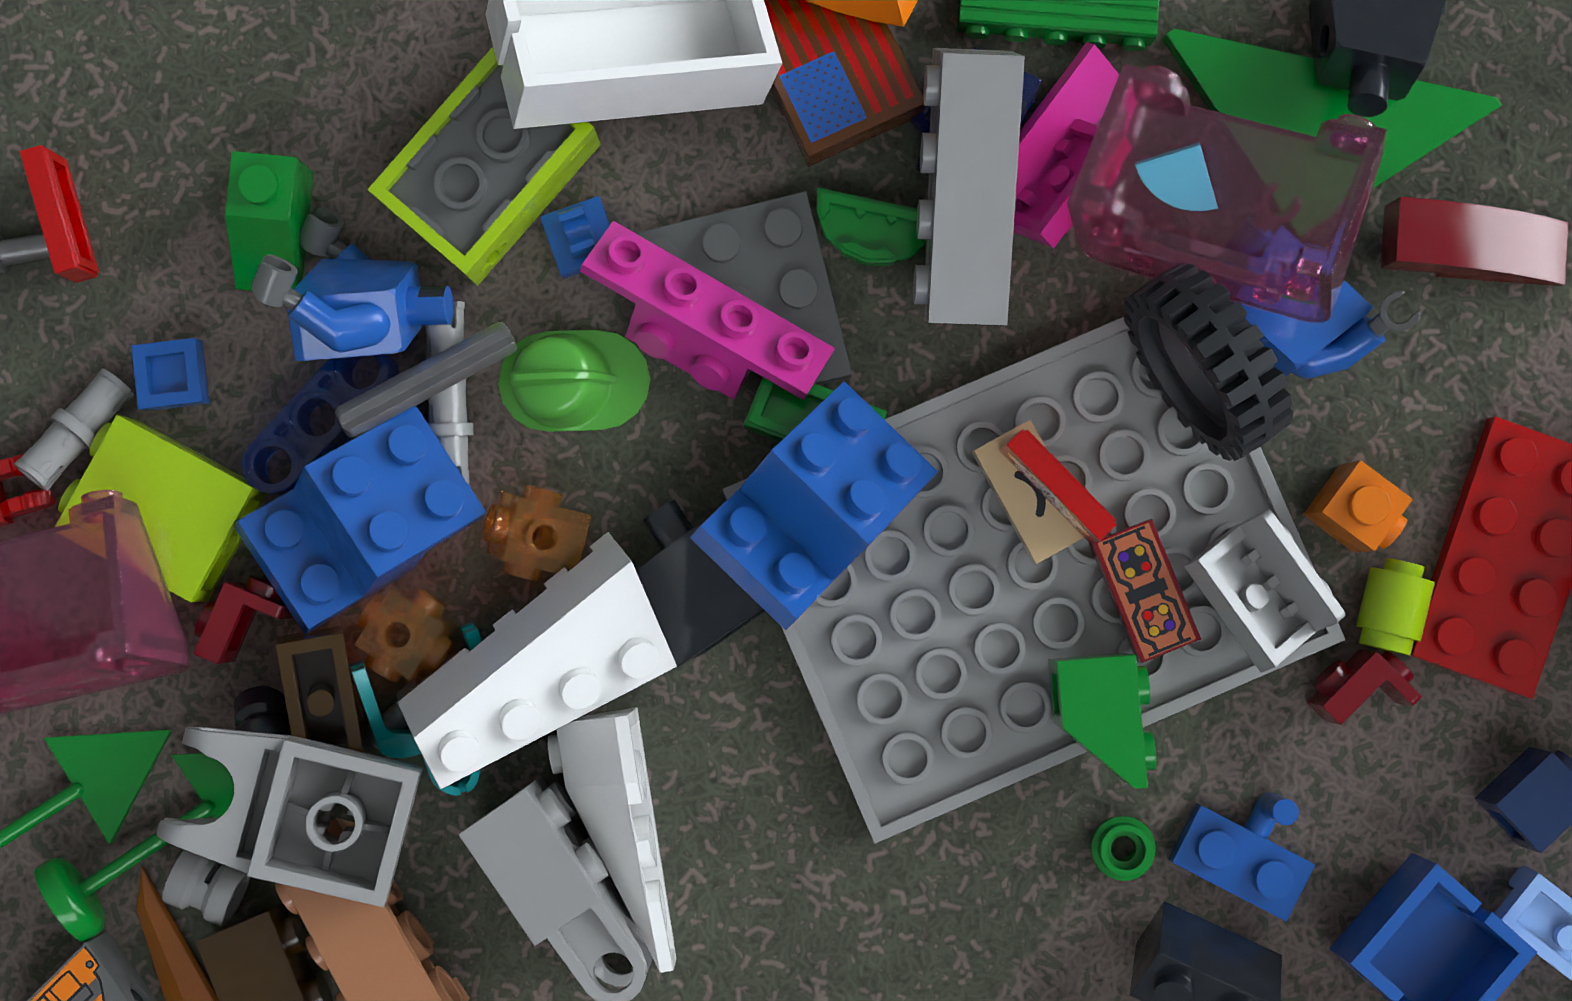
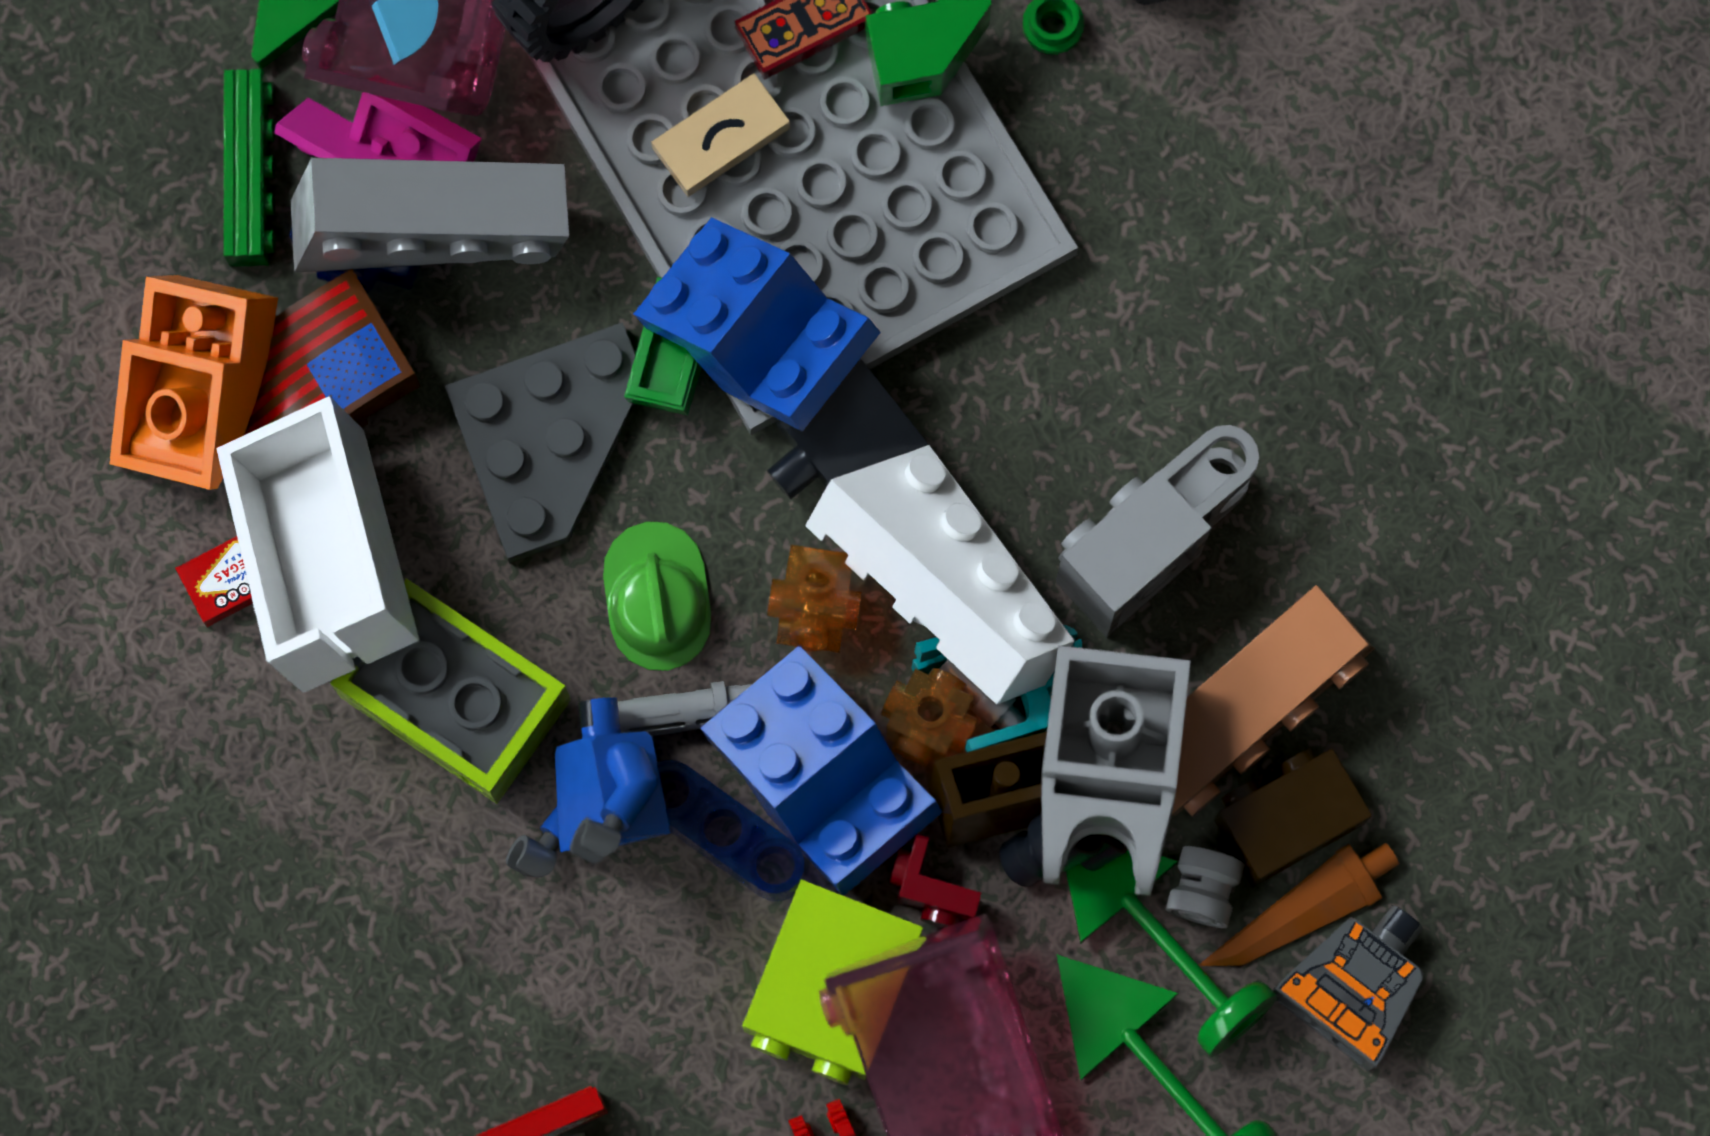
camera: 95 degrees left, 10 degrees down
light grey pin [14,368,134,491] -> none
blue tile [131,338,209,411] -> none
green slope [225,151,314,292] -> none
flat silver axle [335,322,517,438] -> none
blue tile [540,196,610,279] -> none
white wedge [548,707,676,973] -> none
dark pink bracket [580,221,835,400] -> none
green plate [817,187,926,266] -> none
red tile [999,429,1117,543] -> none

